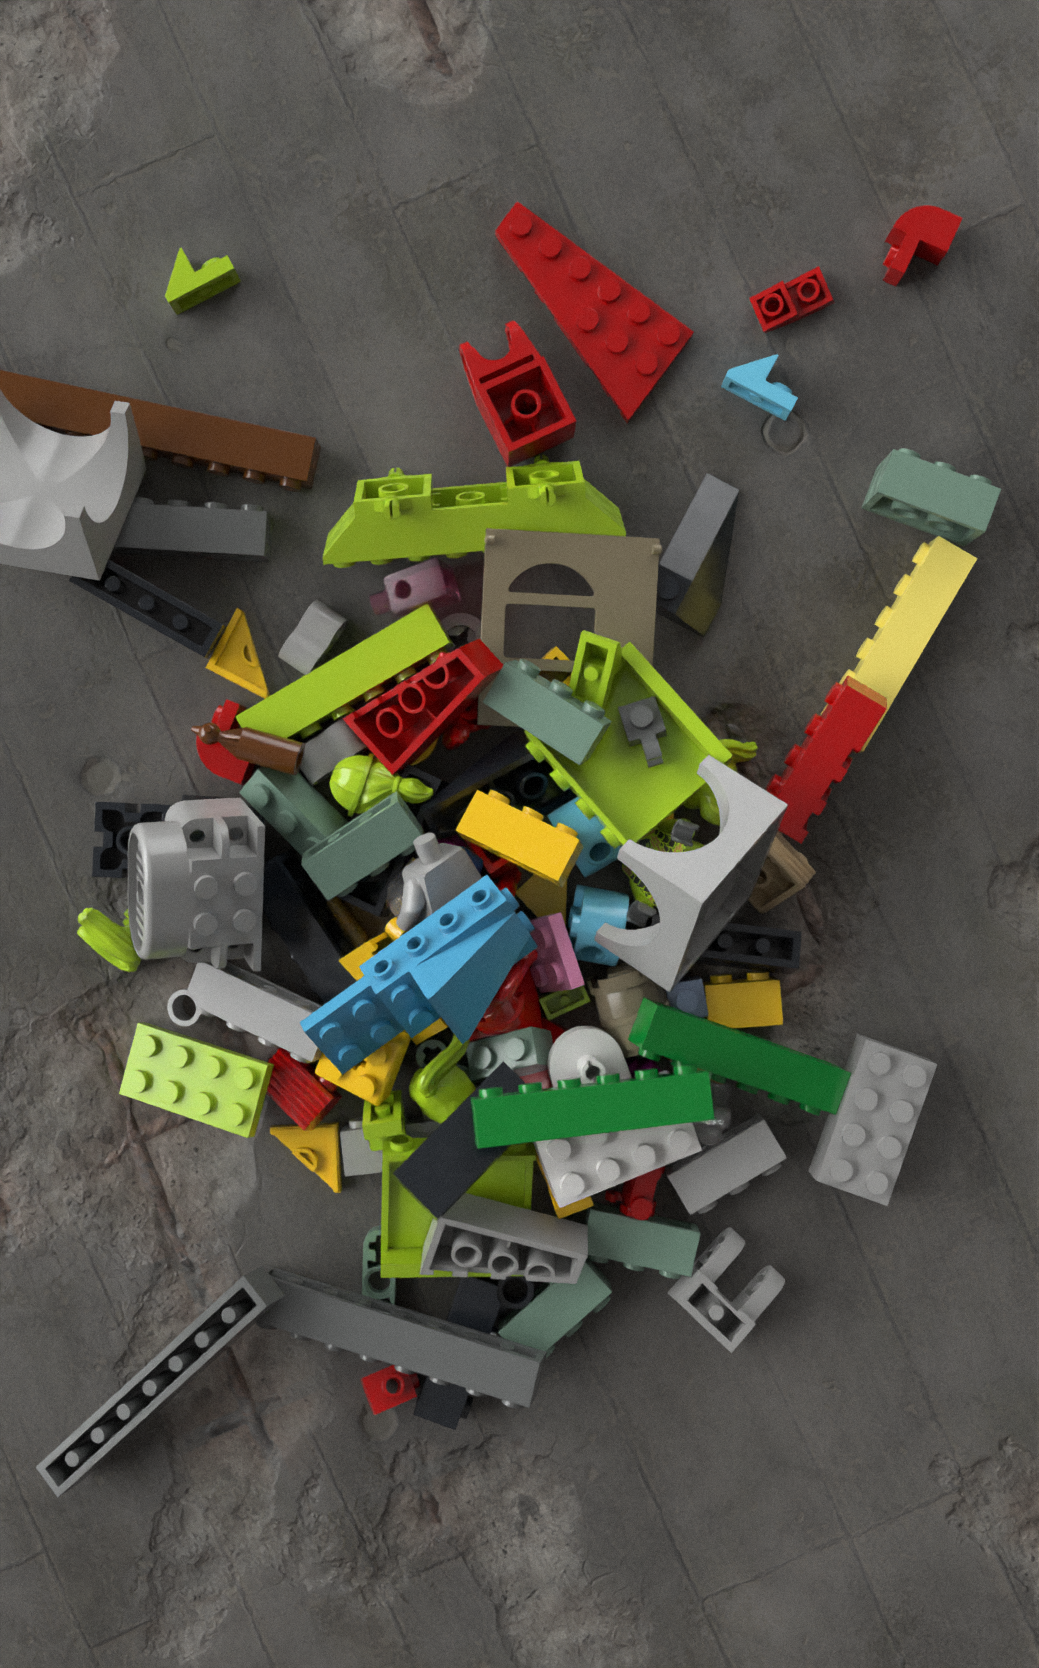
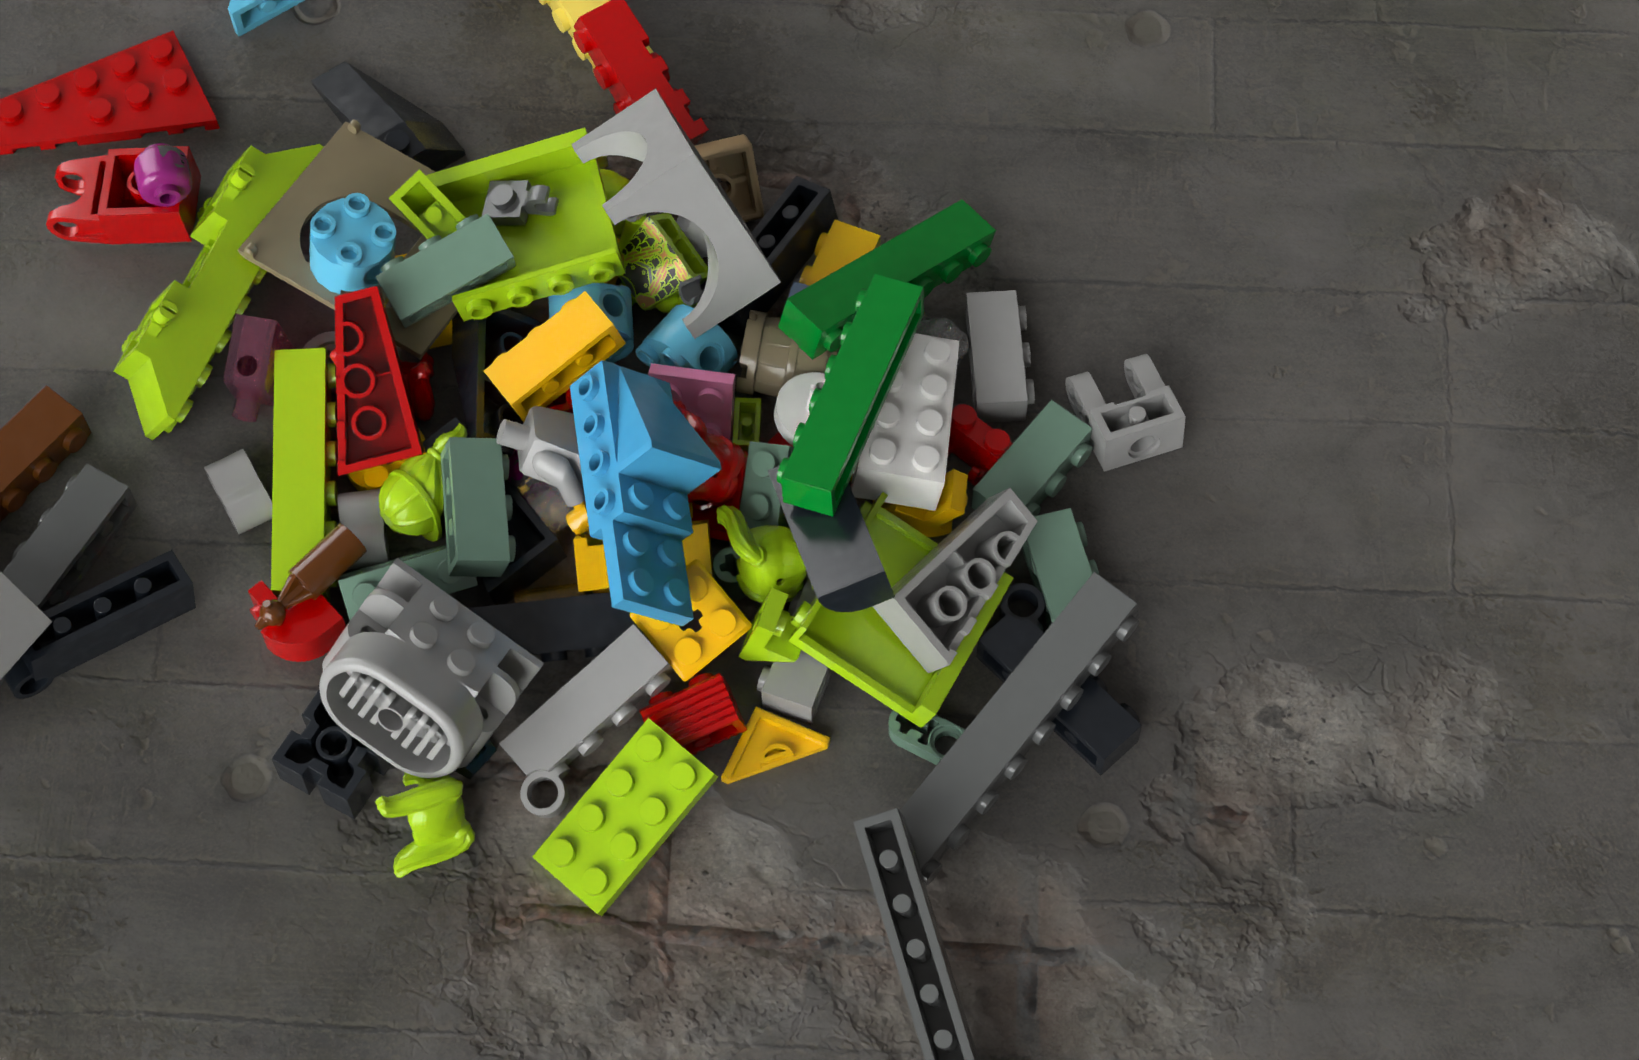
camera: 60 degrees left, 25 degrees down
yellow tile [205,608,270,699] -> none
red brick [360,1365,420,1415] -> none
light grey brick [808,1034,937,1206] -> none
none -> magenta head [134,143,193,207]
none -> medium azure brick [309,193,396,294]

